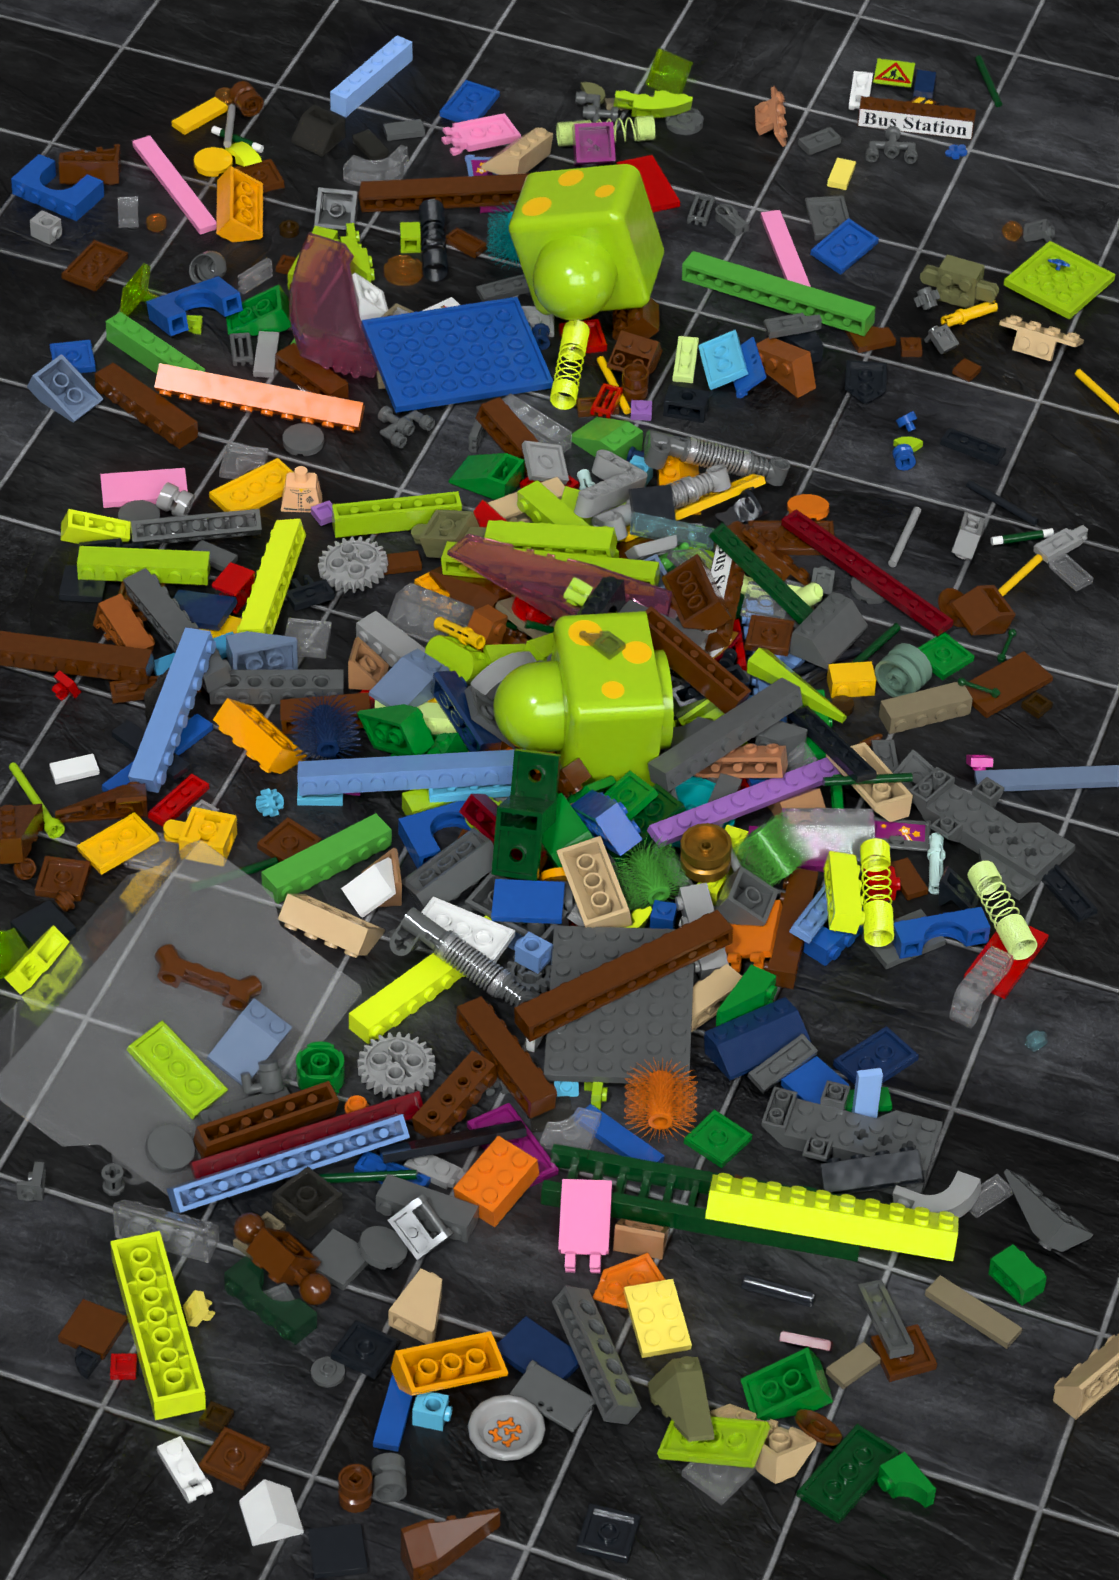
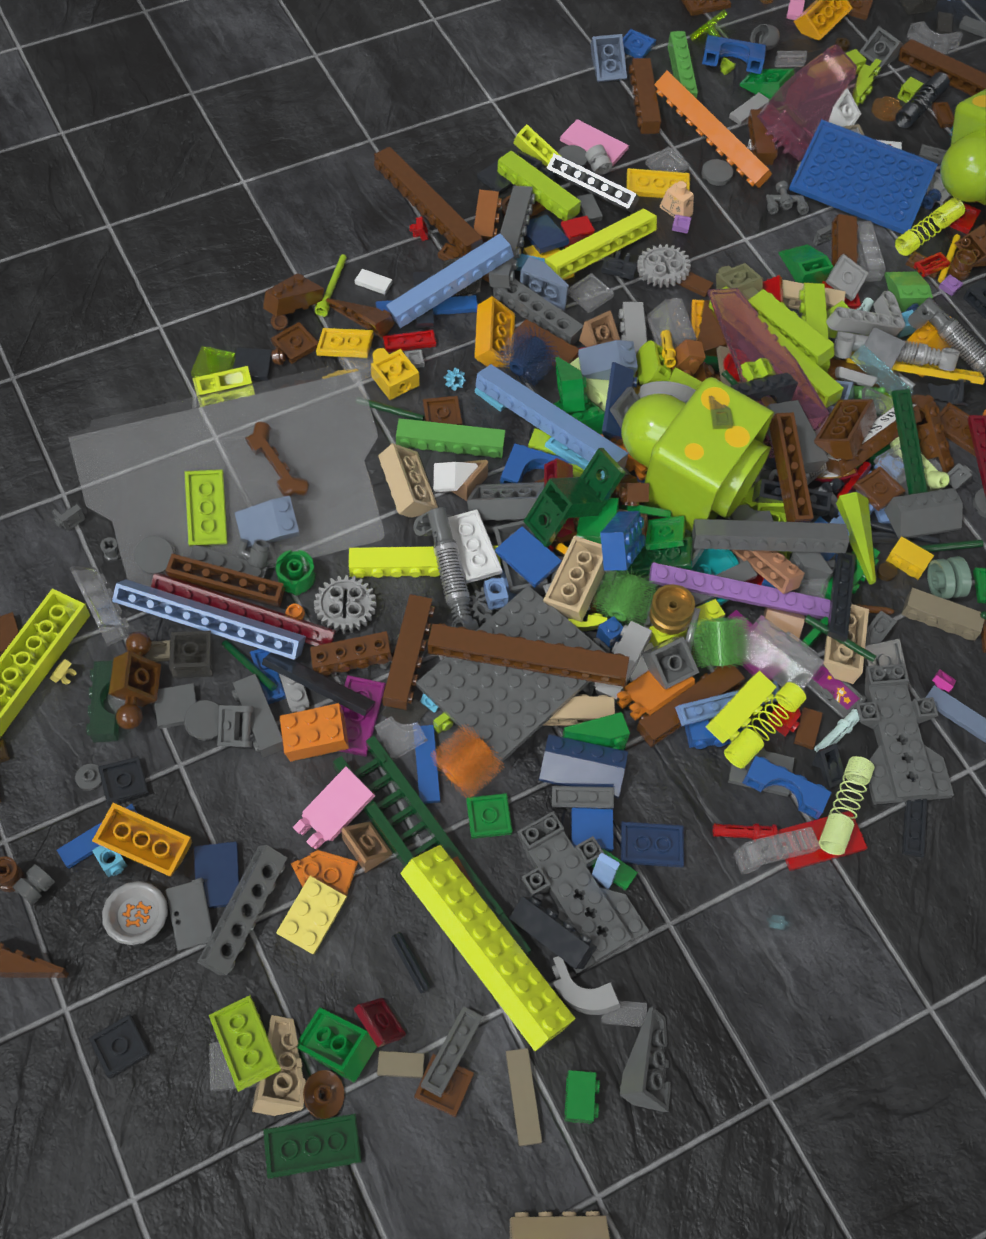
camera: 40 degrees right, 15 degrees up
dark grey tile [229,332,254,366] -> none
lime brick [332,491,462,538] -> none
tan slope [389,1269,442,1344] -> none
olive wedge [648,1356,714,1442] -> none
green arch [877,1452,936,1508] -> none
none -> red pin [713,823,777,843]

